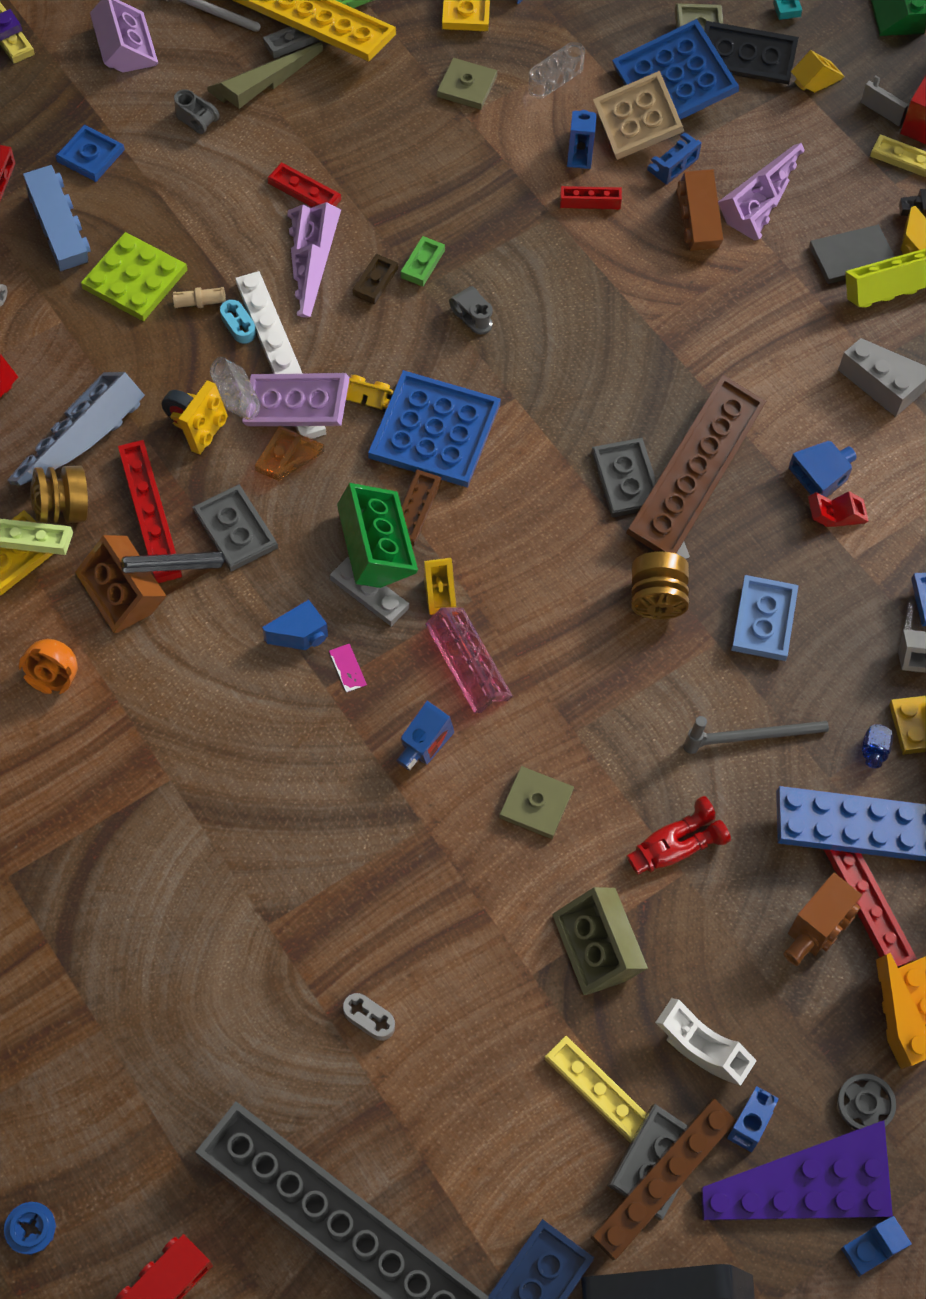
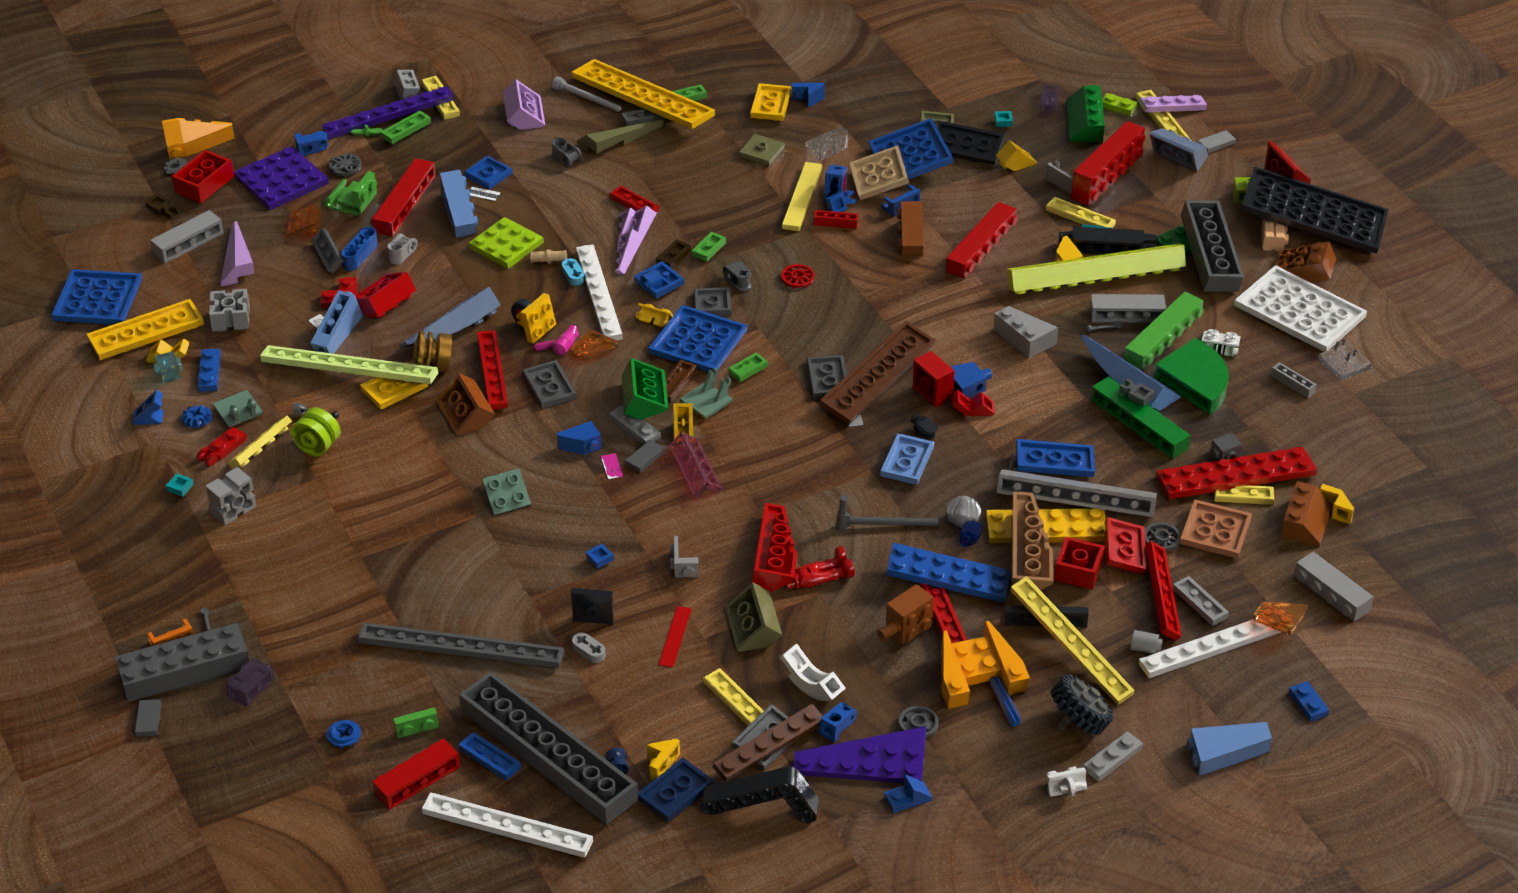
camera: 10 degrees right, 20 degrees down
orange cylinder [18,639,78,694] -> none
black axle [120,552,224,573] -> none
clear beam [210,357,260,421] -> none
lavender plate [242,373,350,426] -> none
blue torso [396,701,455,771] -> none
olive plate [499,766,574,839] -> none
pearl gold wheel [632,552,689,620] -> none
lavender wedge [718,143,804,240] -> none
dark grey tile [809,224,895,284] -> none
none -> dark grey plate [358,623,564,668]
none -> bright green plate [393,707,439,738]
none -> blue plate [459,732,521,781]
none -> sticker [470,187,500,201]
none -> sand green plate [482,468,531,516]
none -> dark pink piece [534,325,579,356]
none -> black plate [571,588,614,625]
none -> blue plate [586,544,614,569]
none -> dark blue wheel [605,748,629,775]
none -> dark grey tile [625,440,665,473]
none -> blue plate [634,261,684,299]
none -> yellow slope [647,739,680,781]
none -> red sticker [659,606,692,667]
none -> light grey bracket [670,536,699,578]
none -> sand green plate [680,368,733,419]
none -> dark grey tile [694,288,731,316]
none -> bright green plate [728,353,768,382]
none -> red wedge [751,503,797,593]
none -> red wheel [781,264,815,289]
none -> light yellow tile [782,162,822,231]
none -> blue plate [826,190,856,212]
none -> black arm [910,414,938,440]
none -> red brick [912,351,955,408]
none -> red brick [946,202,1018,279]
none -> light grey hair [946,496,981,528]

